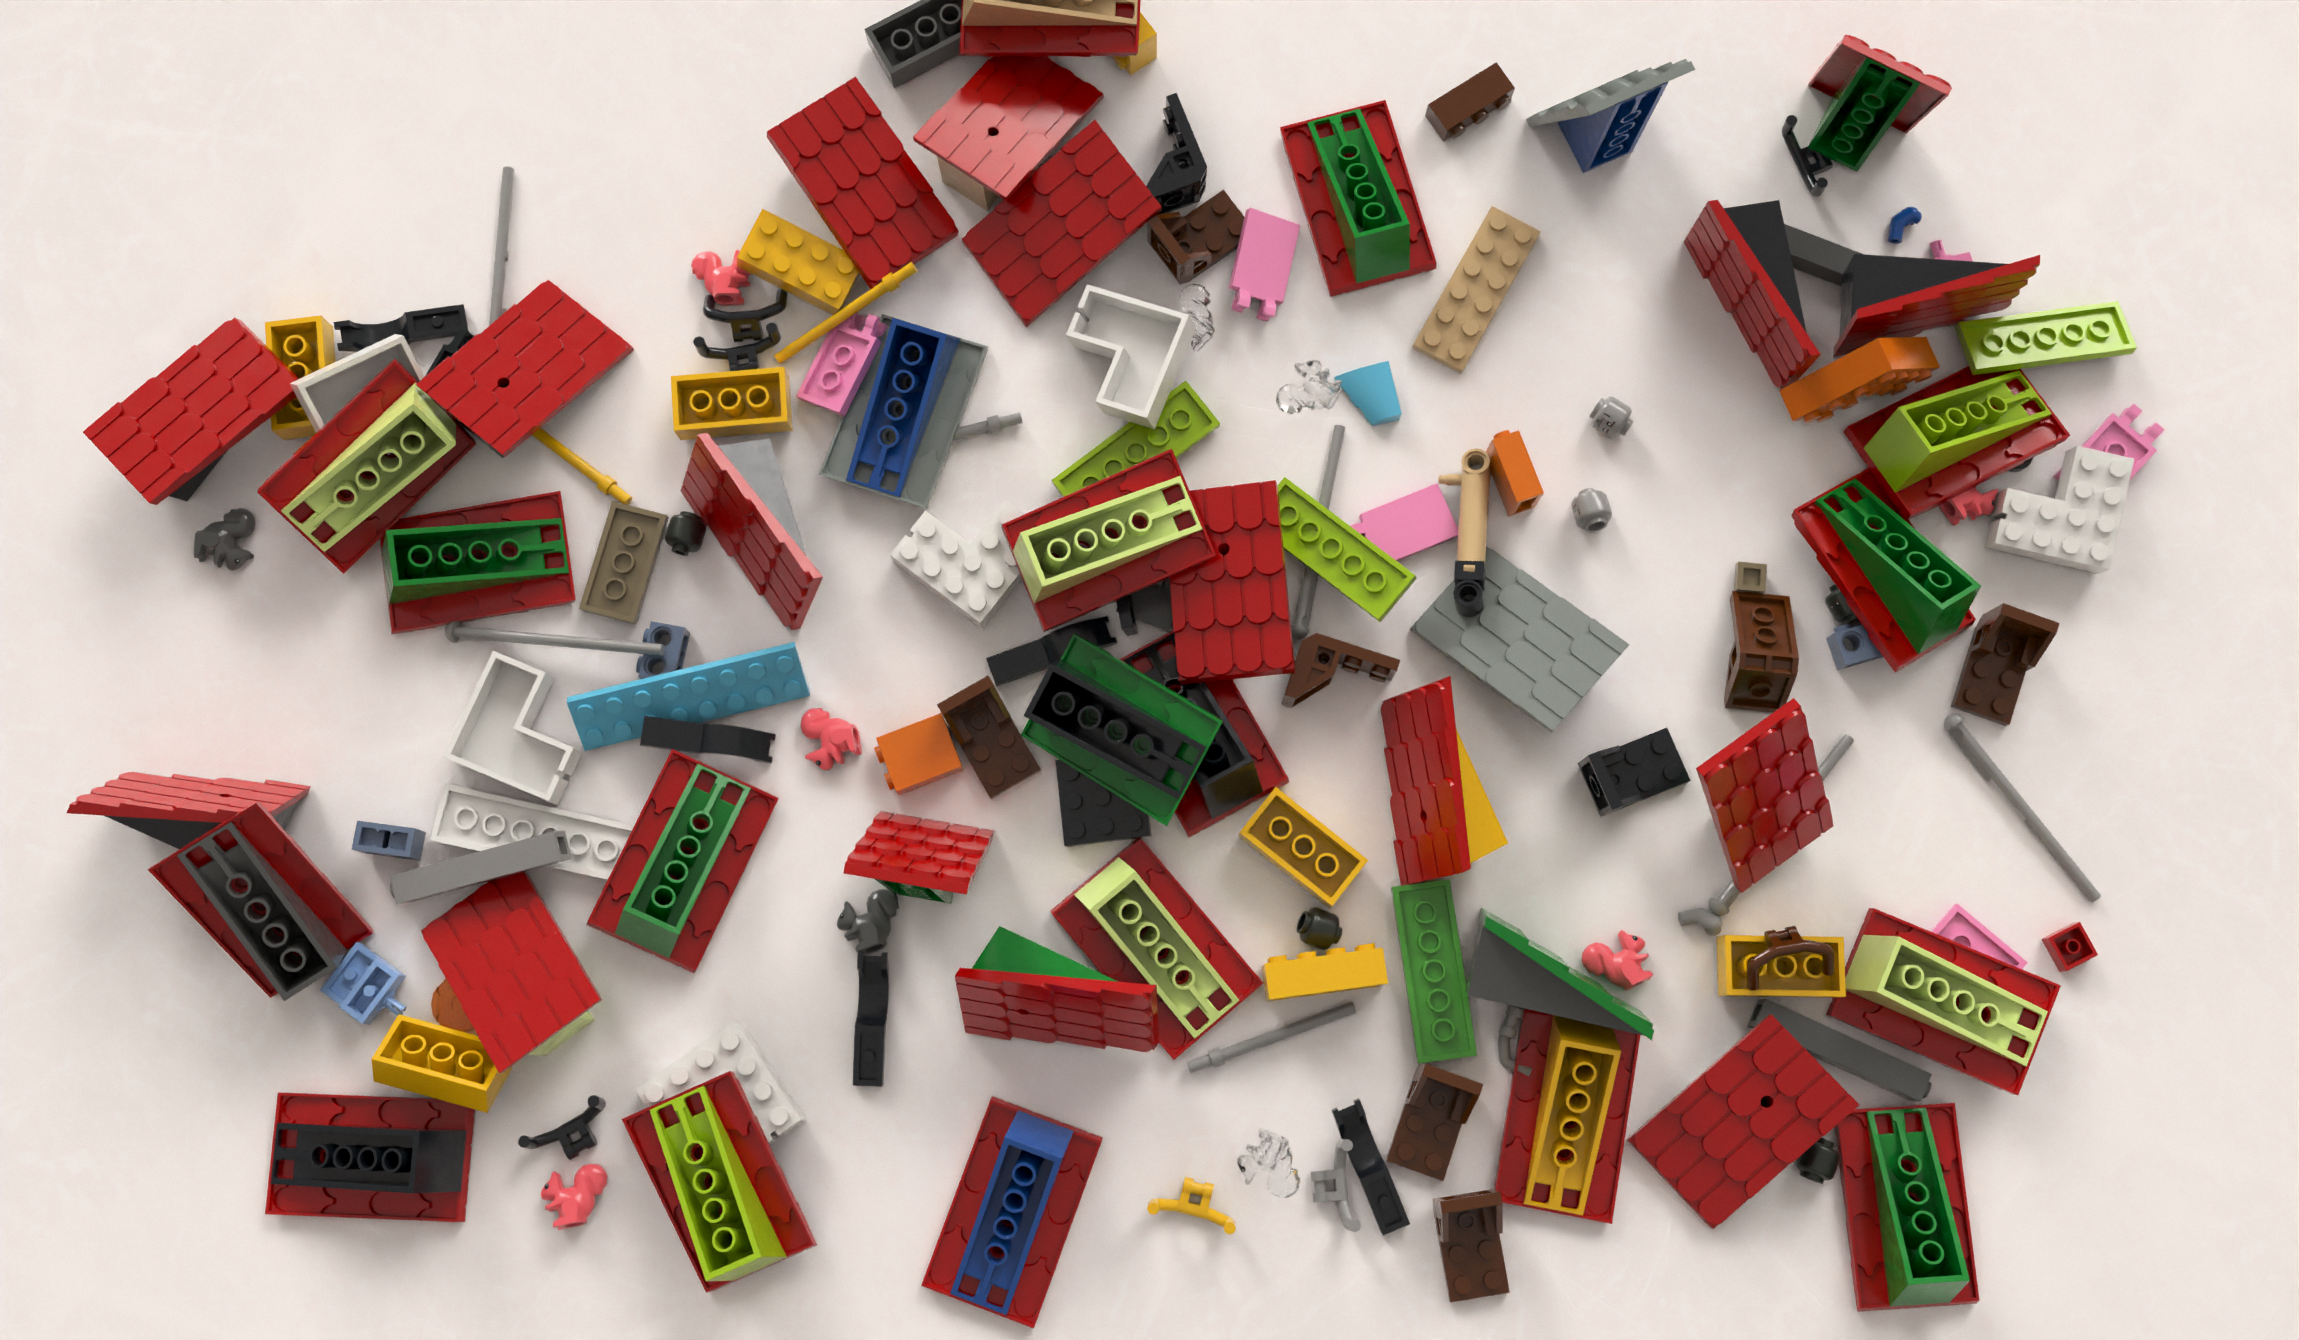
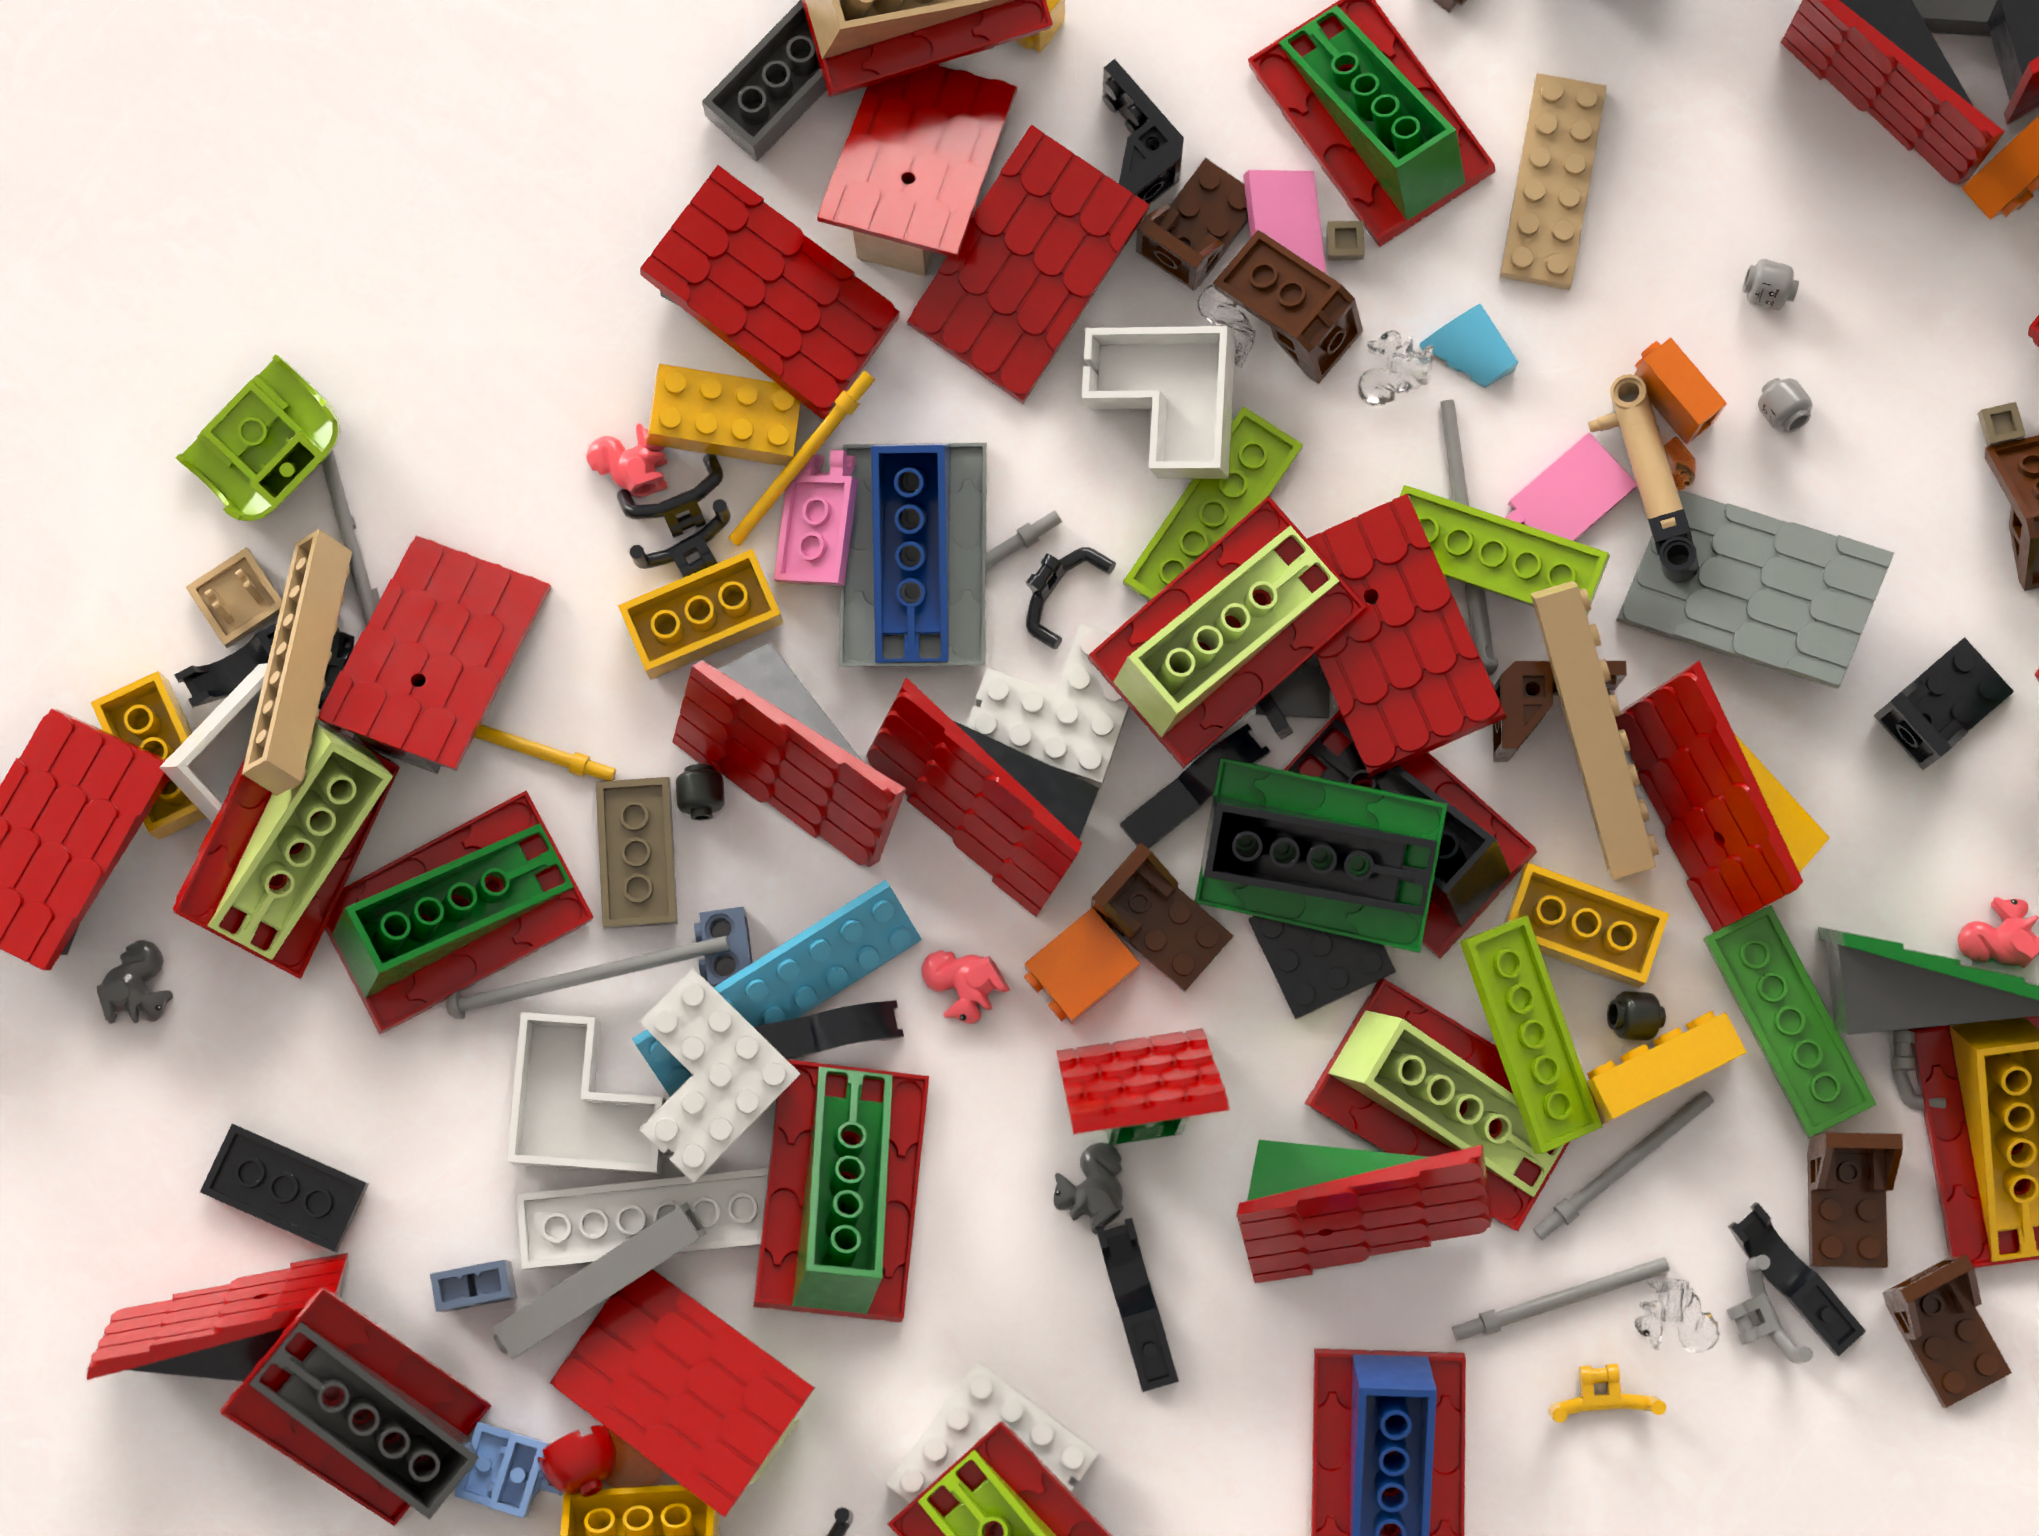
camera: 15 degrees left, 0 degrees up
none -> lime piece [175,354,340,521]
none -> tan plate [186,547,282,648]
none -> black plate [200,1124,369,1252]
none -> tan brick [242,529,352,796]
none -> red cylinder [537,1425,617,1498]
none -> white piece [639,968,800,1183]
none -> red piece [866,677,1099,917]
none -> black piece [1026,547,1116,650]
none -> reddish brown bracket [1213,230,1363,384]
none -> dark tan plate [1327,221,1365,260]
none -> light grey bar [1452,1257,1670,1341]
none -> lime plate [1459,915,1603,1154]
none -> tan brick [1530,581,1659,880]
none -> clear orange arm [1664,436,1696,491]

